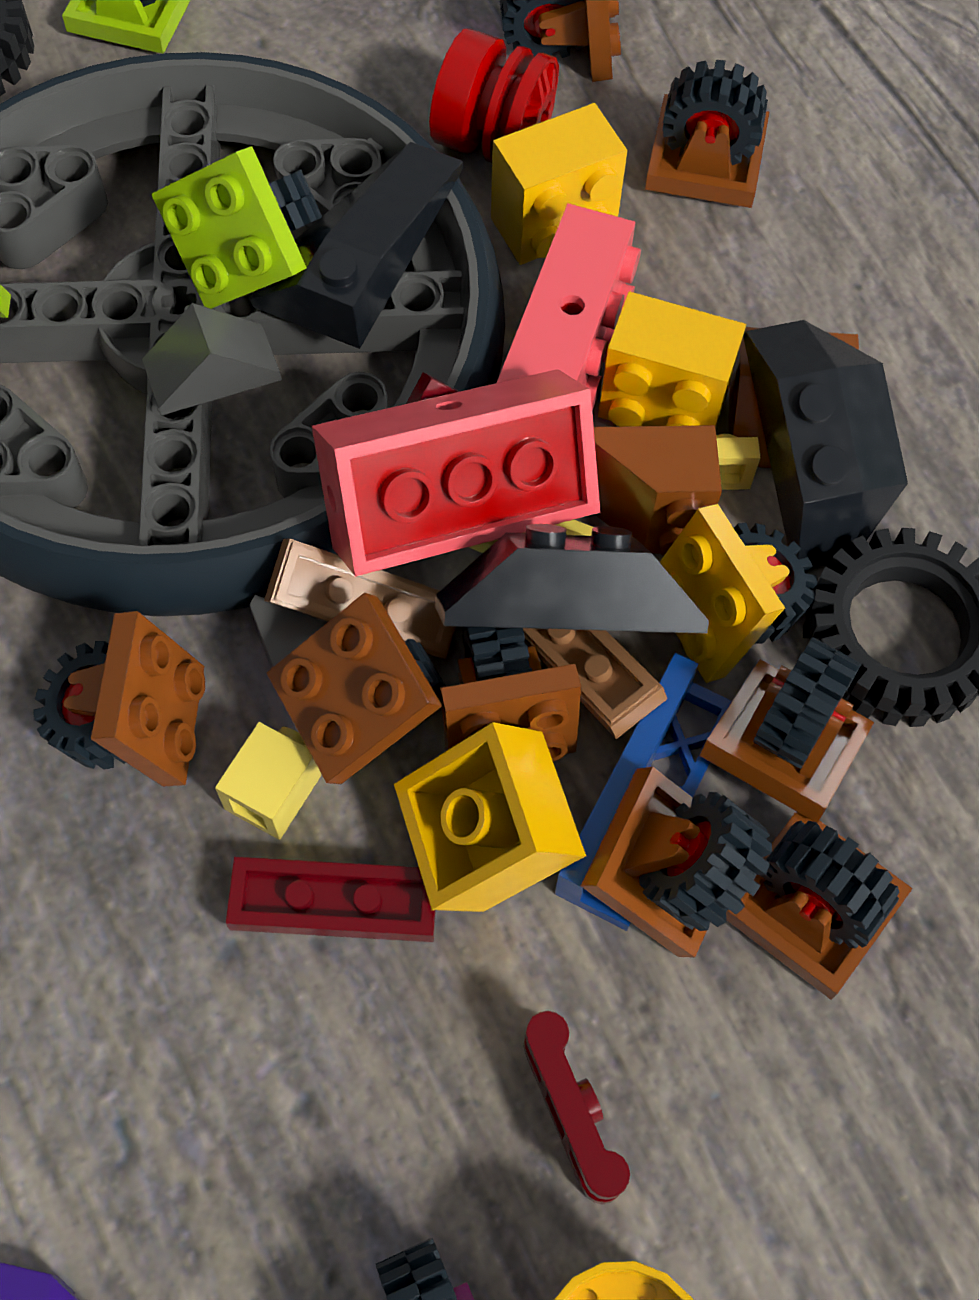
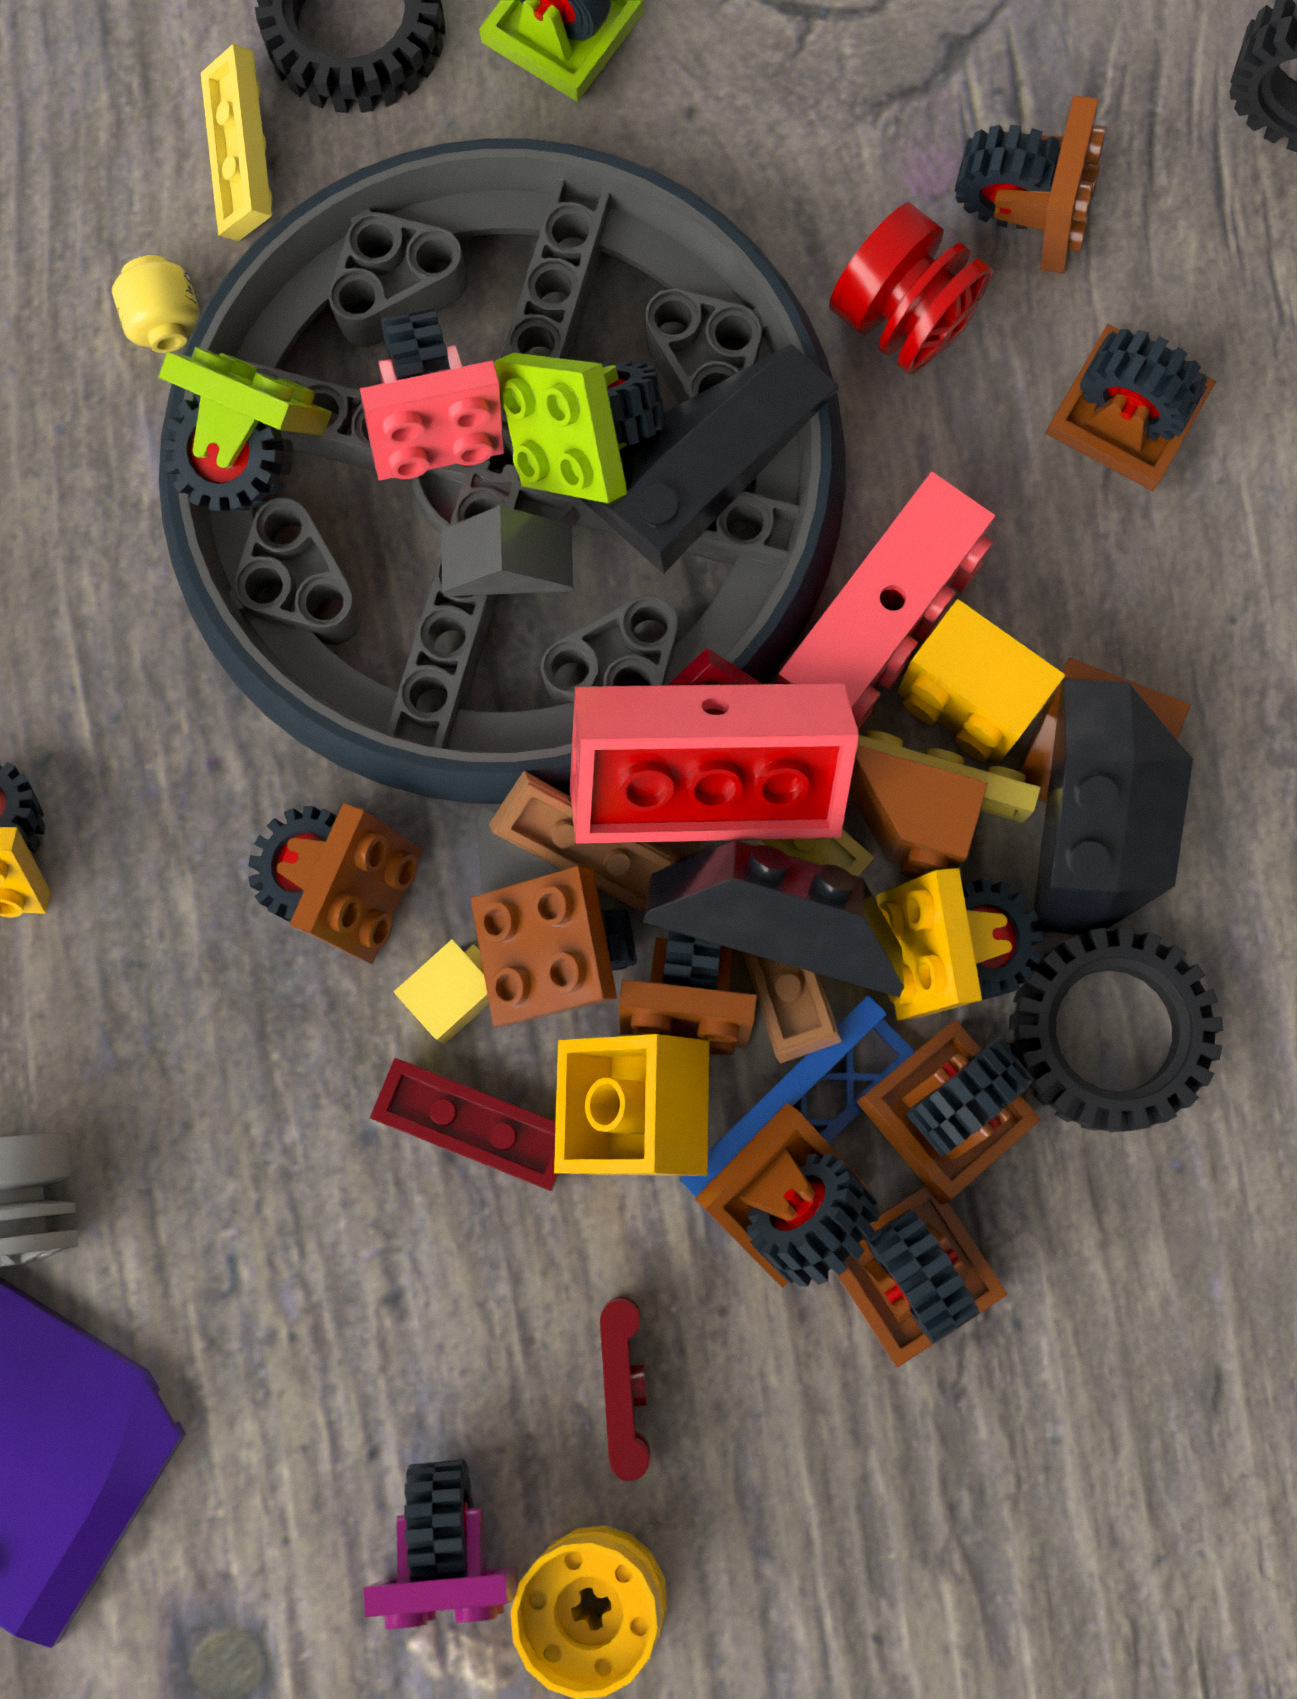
camera: 25 degrees right, 15 degrees up
yellow brick [491,103,627,265] -> none
none -> coral plate [360,307,504,481]

